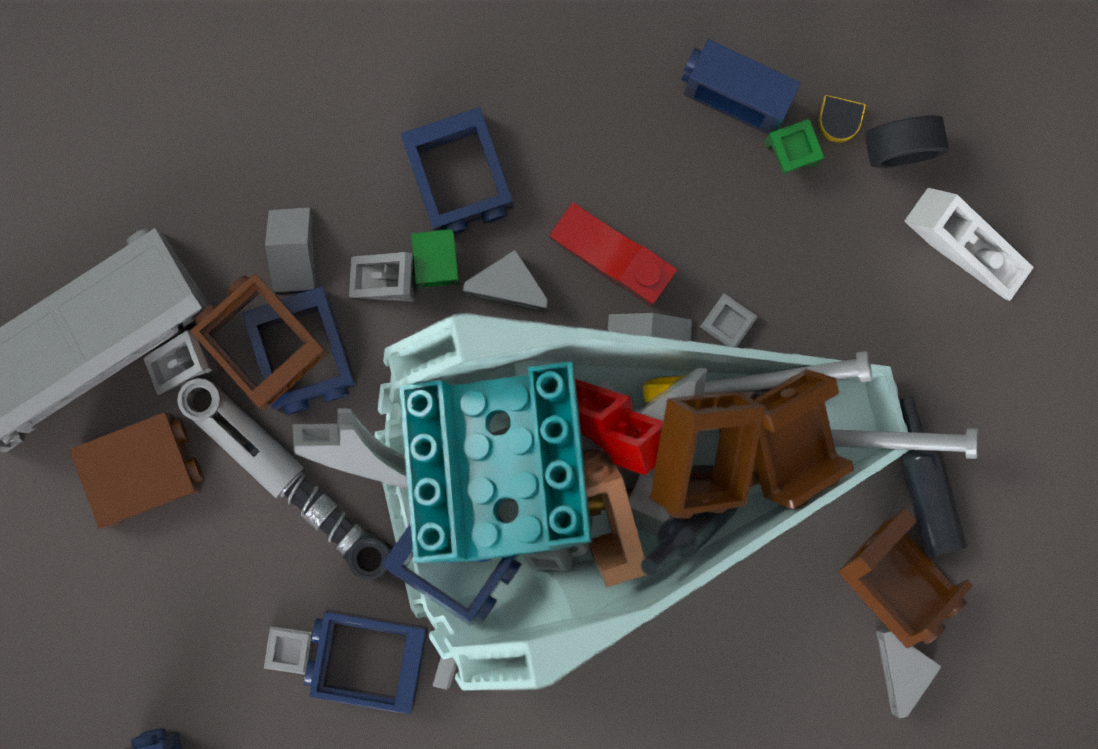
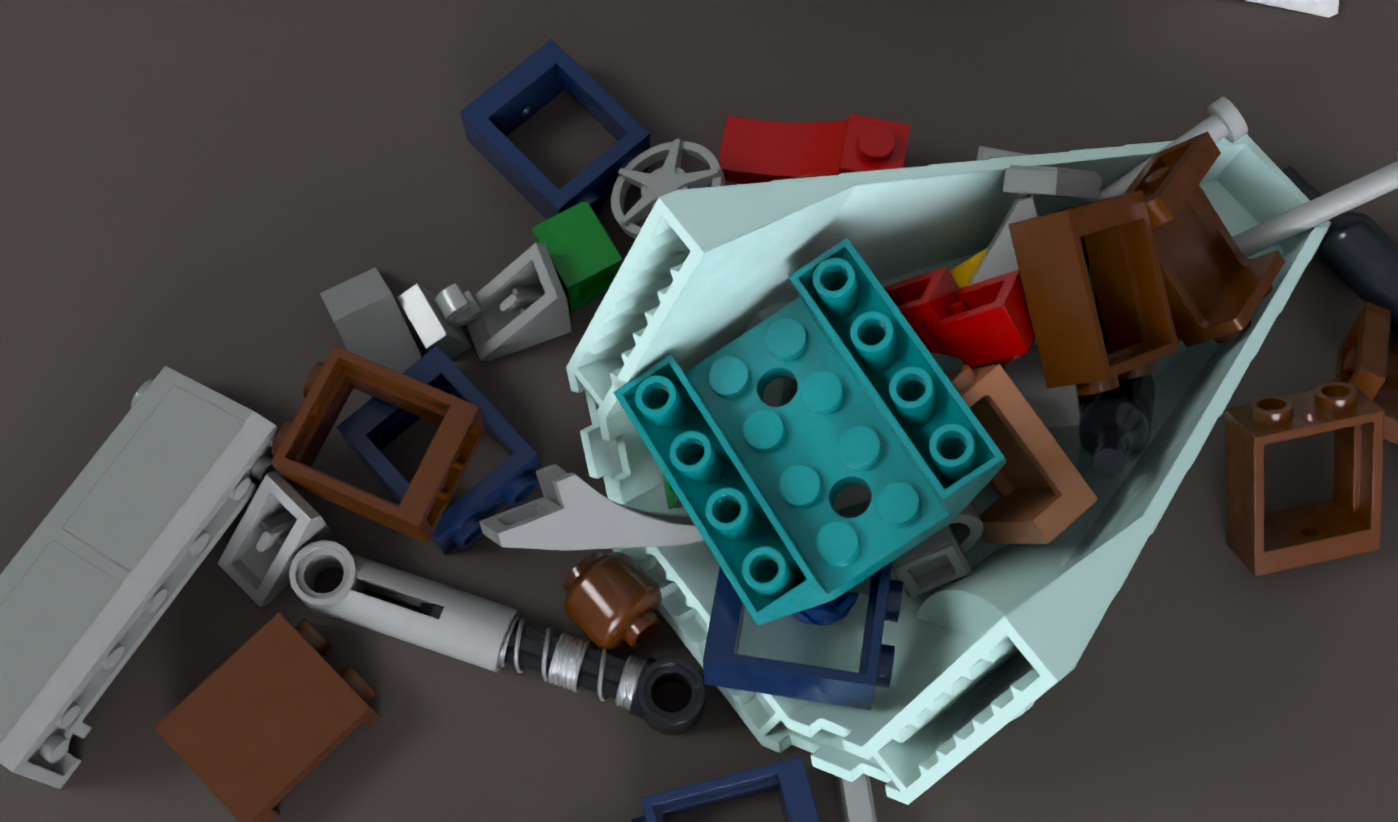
camera: 25 degrees left, 15 degrees down
none -> light grey tile [397,283,483,360]
none -> reddish brown head [563,551,662,650]
none -> light grey wheel [611,138,725,239]
none -> light grey tile [1003,165,1102,200]
none -> reddish brown window [1225,382,1384,577]

